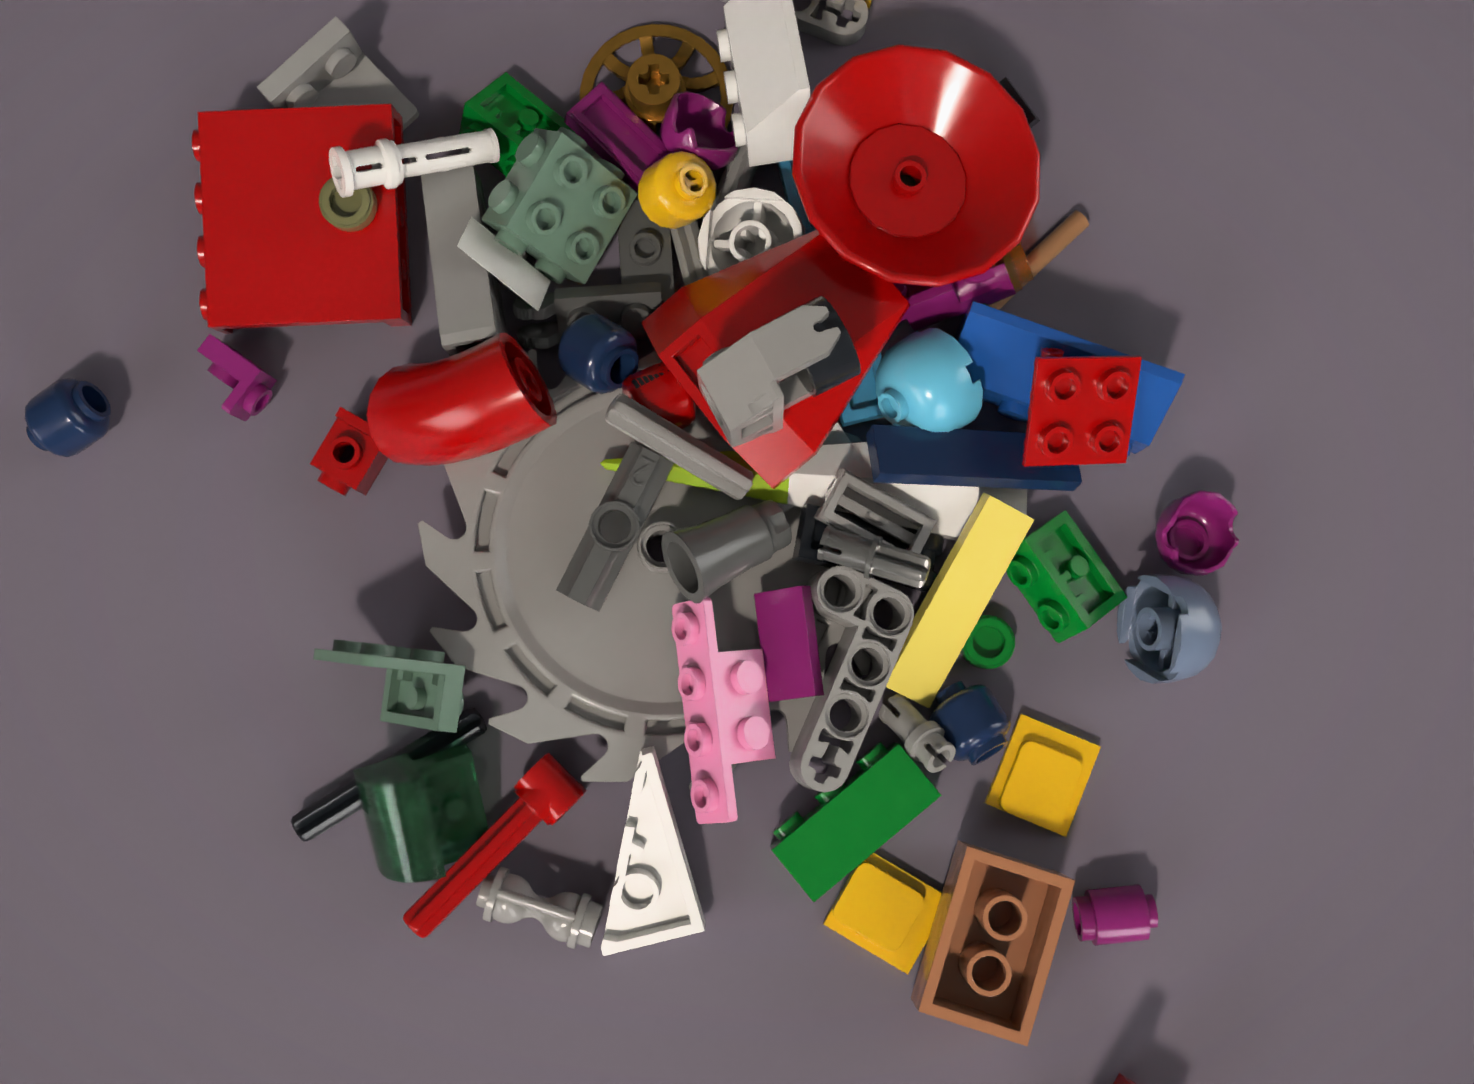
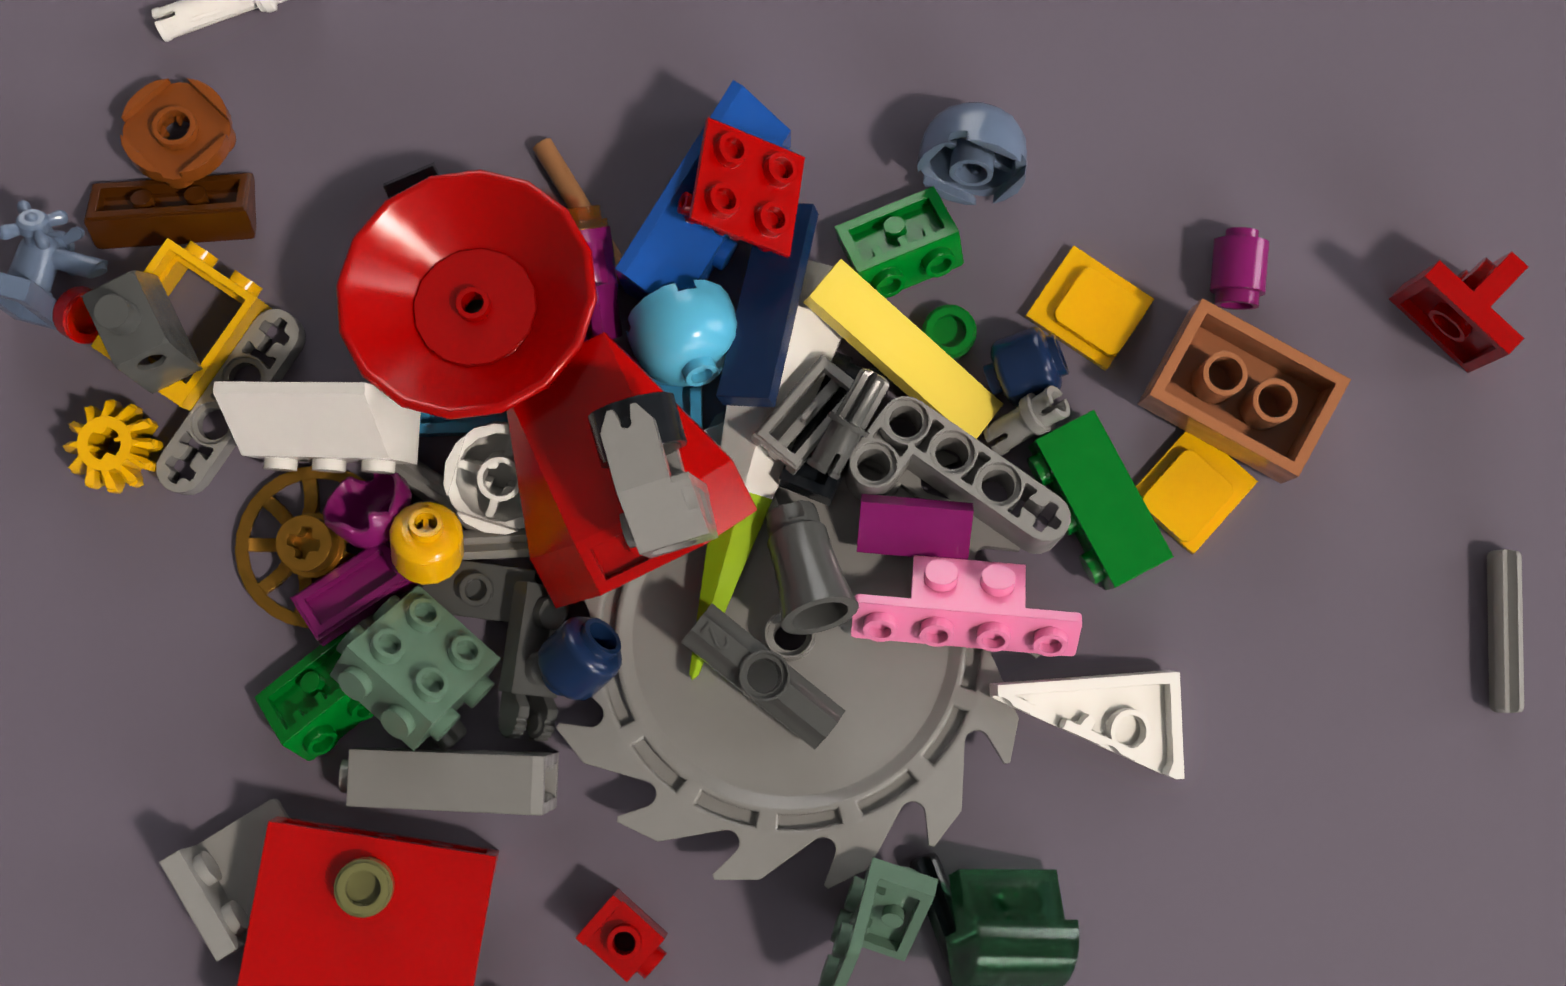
camera: 75 degrees left, 0 degrees up
white pin [329,128,500,198] -> none
red brick [366,333,557,466] -> none
red axle [403,752,587,939] -> none
white sticker [457,216,551,311] -> none
light grey piece [476,866,603,949] -> none
light grey axle [605,394,754,500] -> none
red head [622,361,698,429] -> none
magenta hair [1155,490,1239,576] -> none

